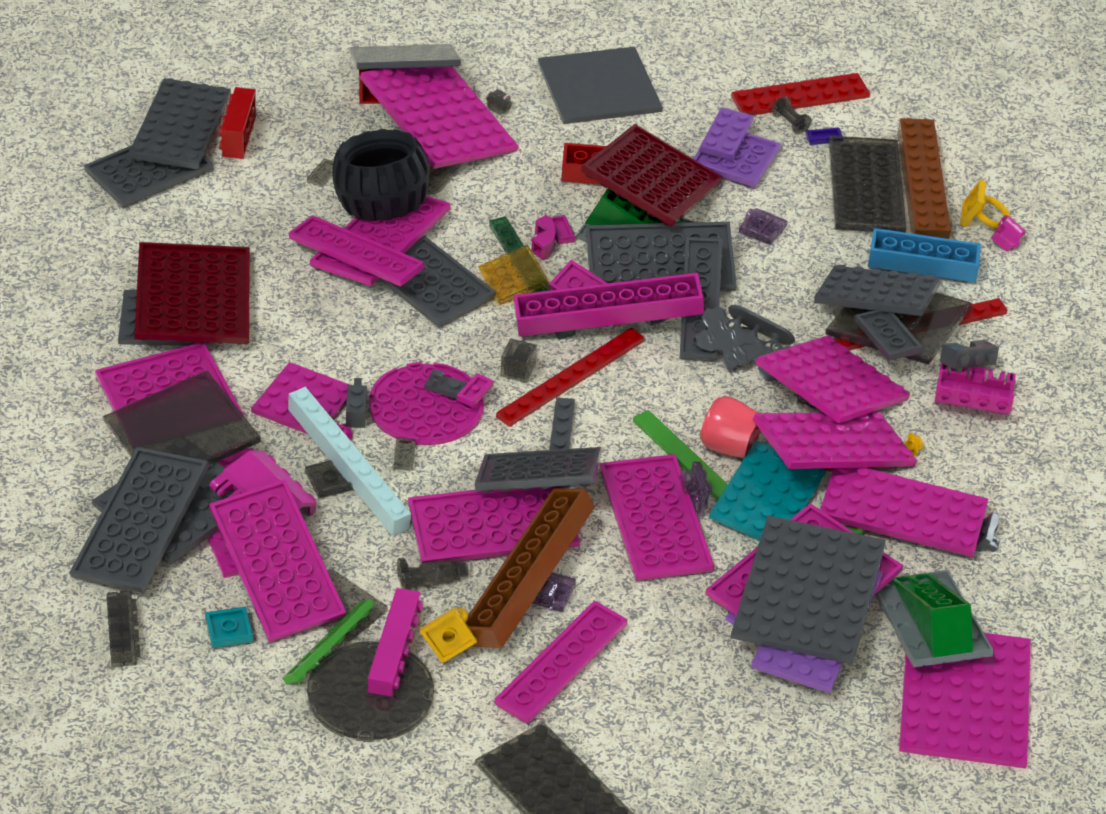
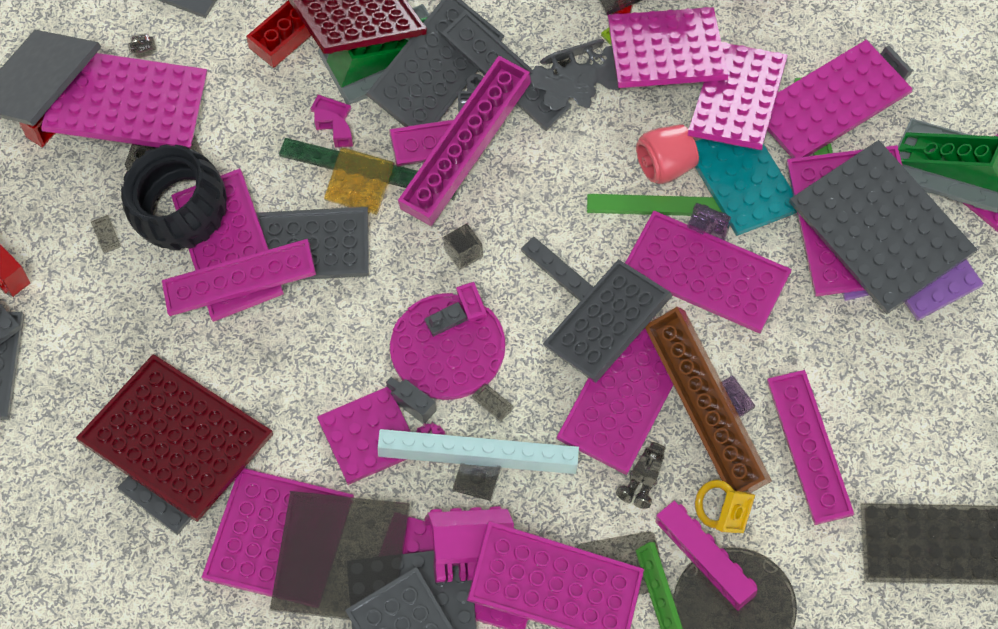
camera: 45 degrees left, 20 degrees up
red plate [496,328,644,427] -> none
yellow plate [904,433,923,456] -> none

